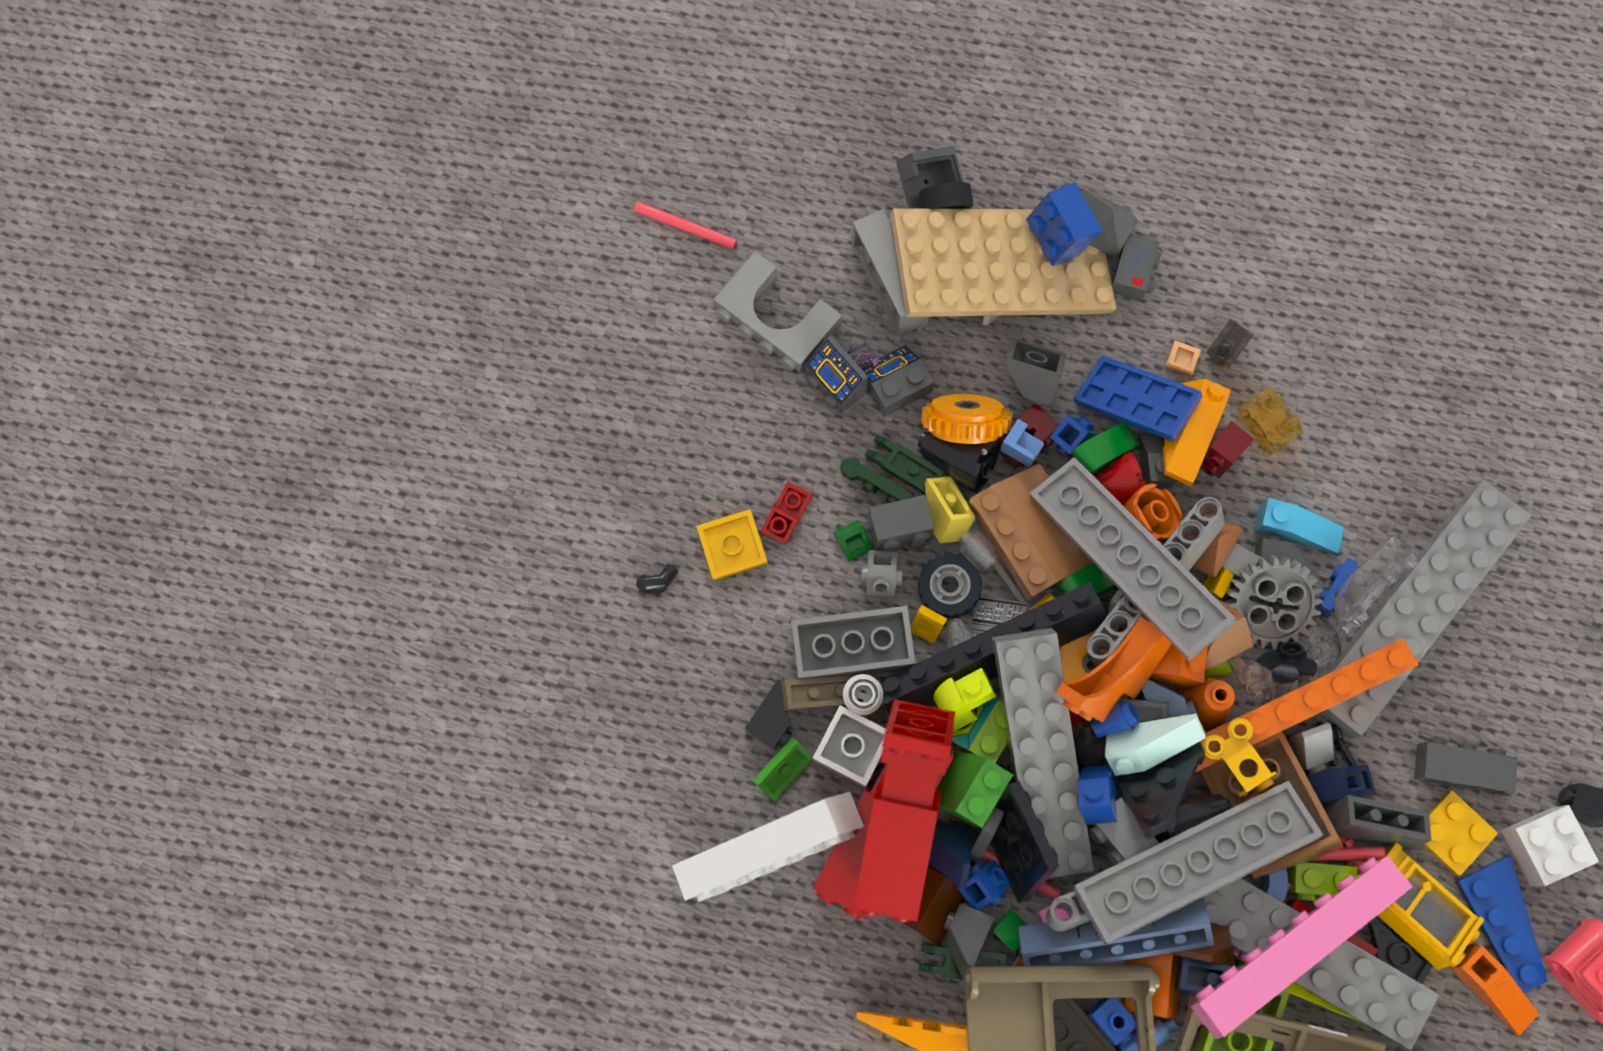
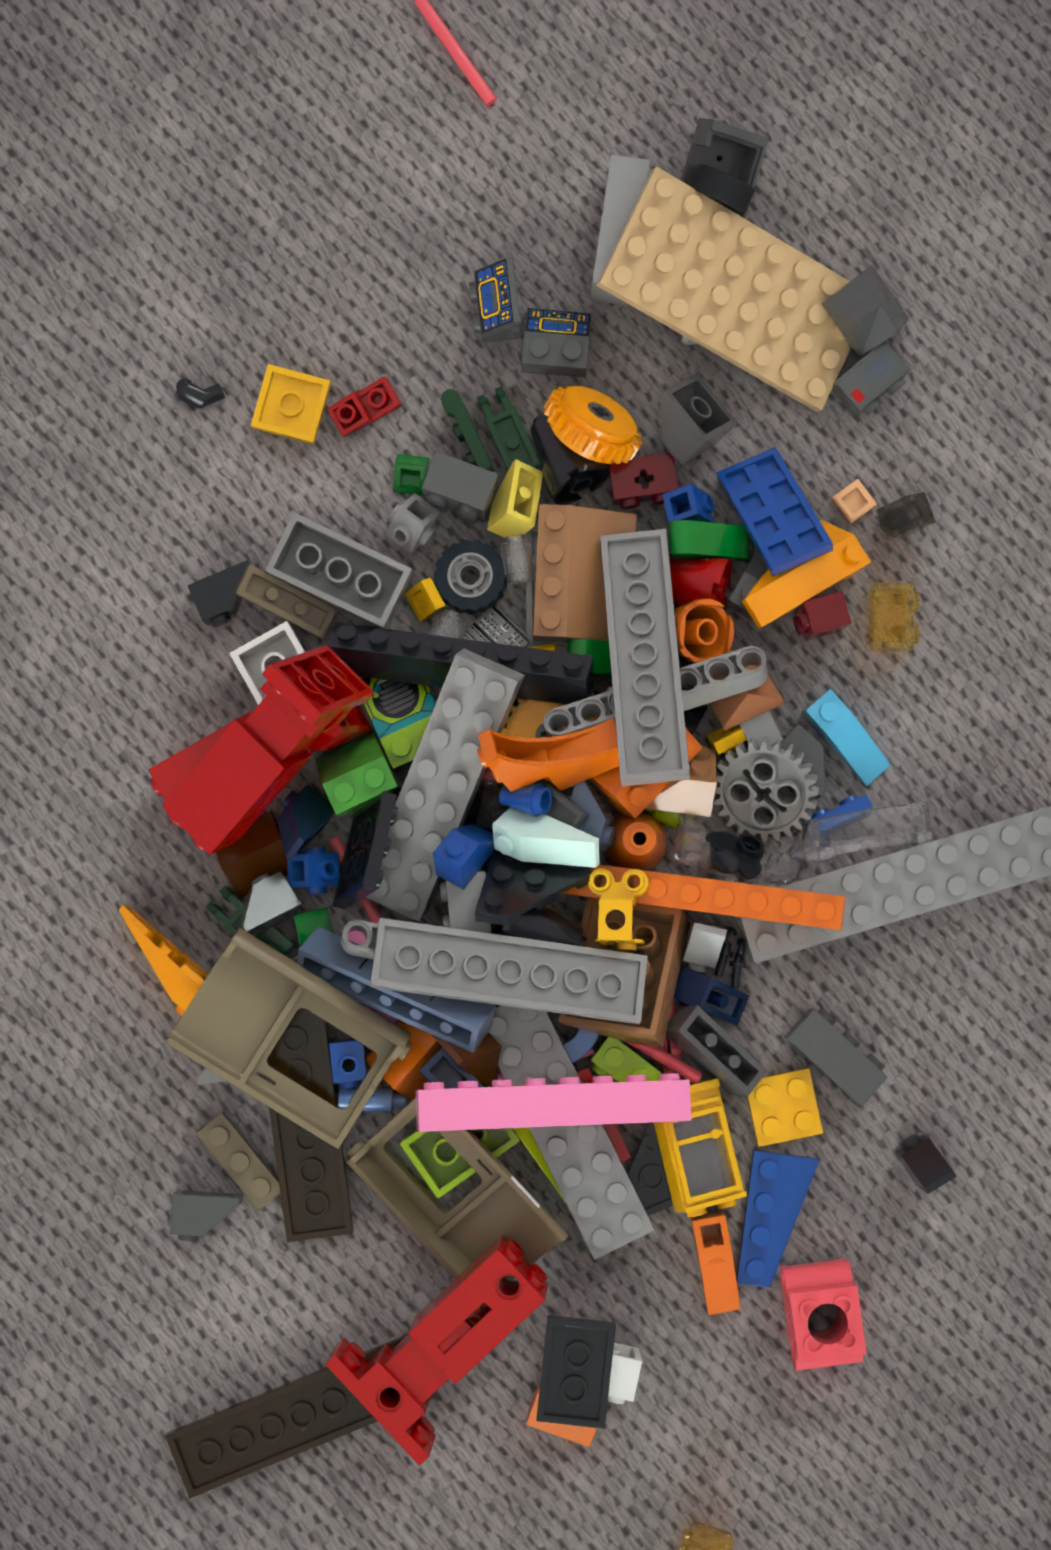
camera: 30 degrees right, 10 degrees up
white brick [672,792,864,902] -> none
light grey arch [714,251,842,373] -> none
bright green plate [752,737,813,801] -> none
white cone [843,674,883,715] -> none
clear purple tile [847,343,880,372] -> none
neon yellow brick [933,668,997,732] -> none
dark grey tile [970,807,1004,863] -> none
medium blue panel [1000,419,1044,468] -> none
blue brick [1026,182,1103,266] -> none
white brick [1501,805,1599,886] -> none

